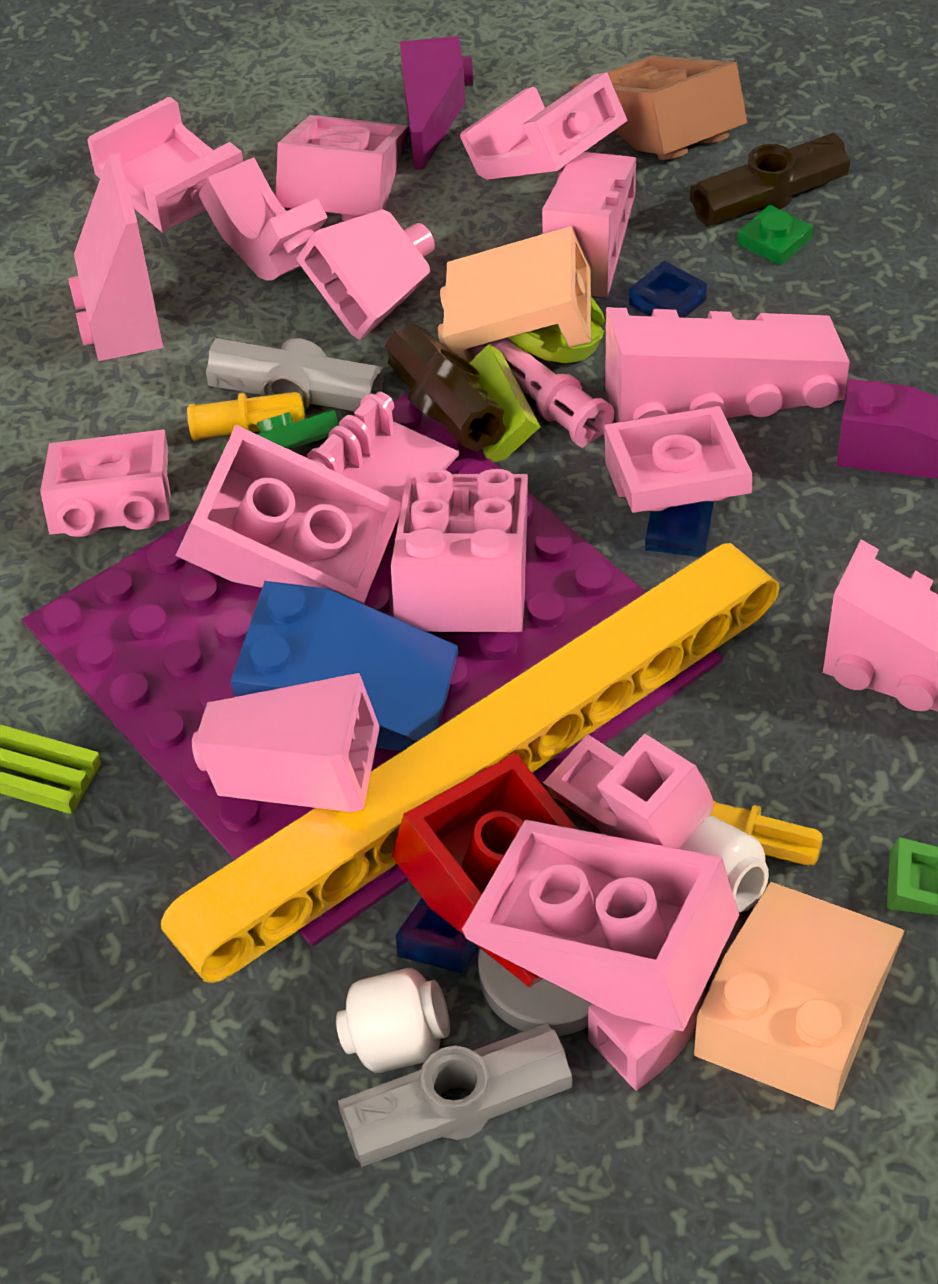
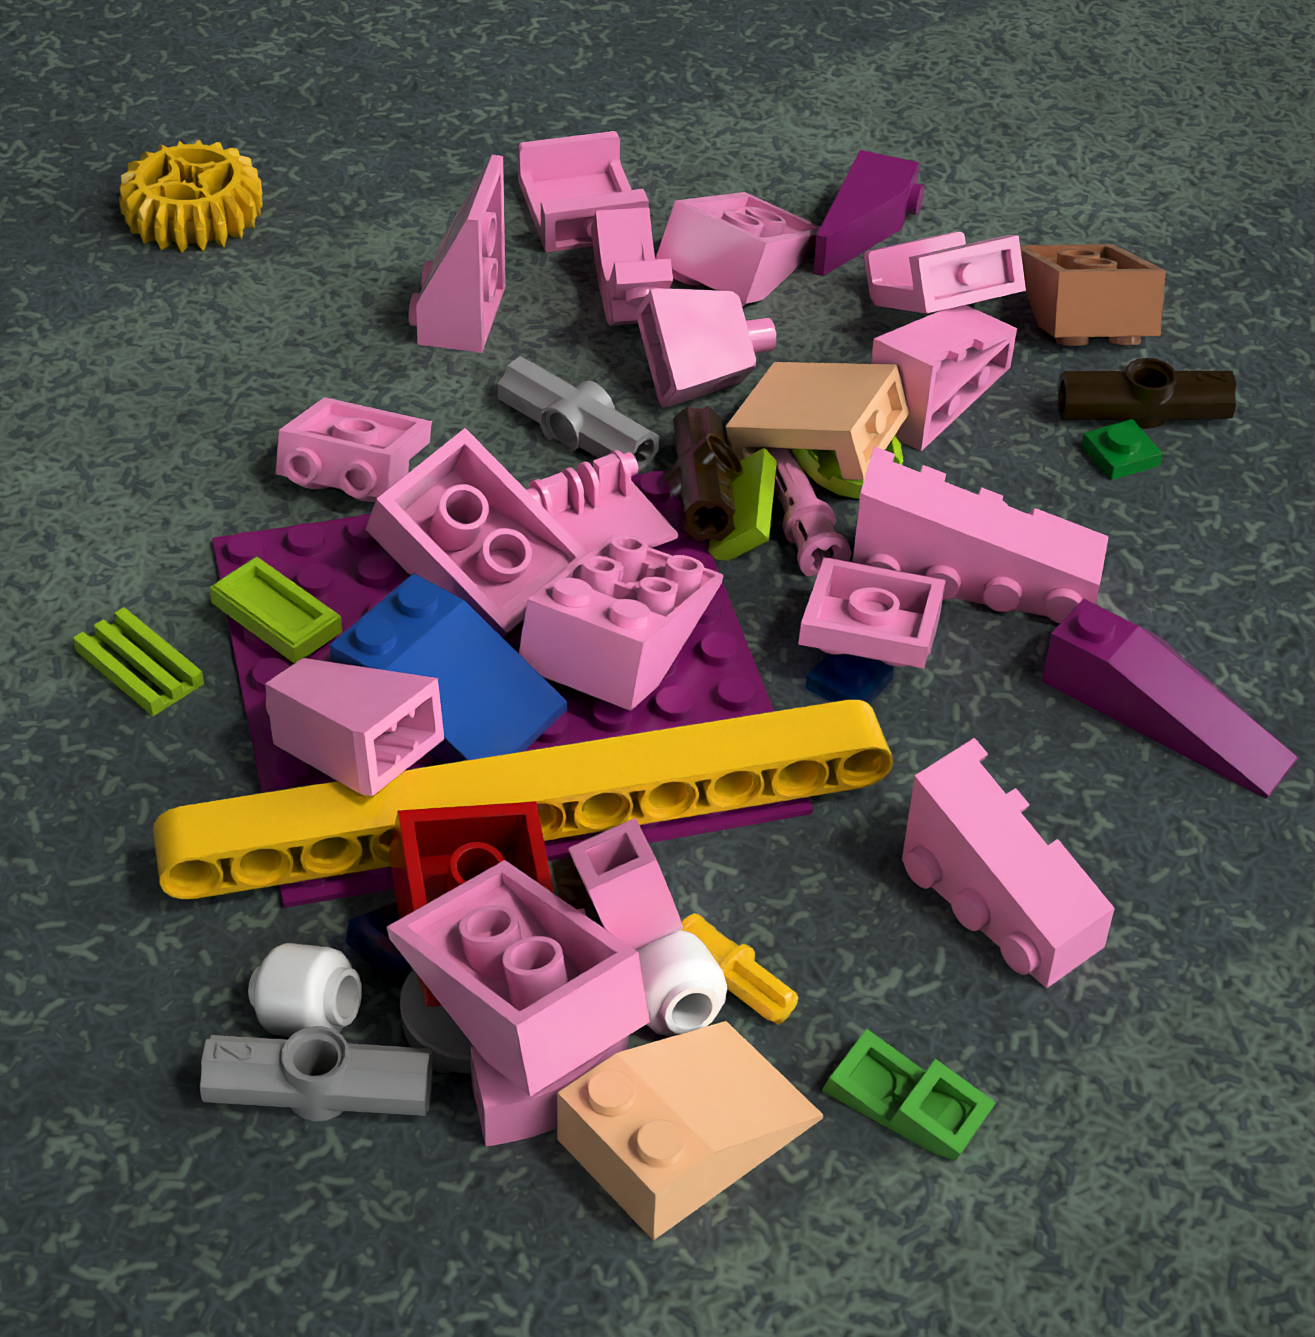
camera: 20 degrees right, 5 degrees down
yellow axle [187,392,305,441] -> none
green plate [221,410,339,452] -> none
clear blue plate [629,261,707,318] -> none
none -> lime tile [209,556,342,664]

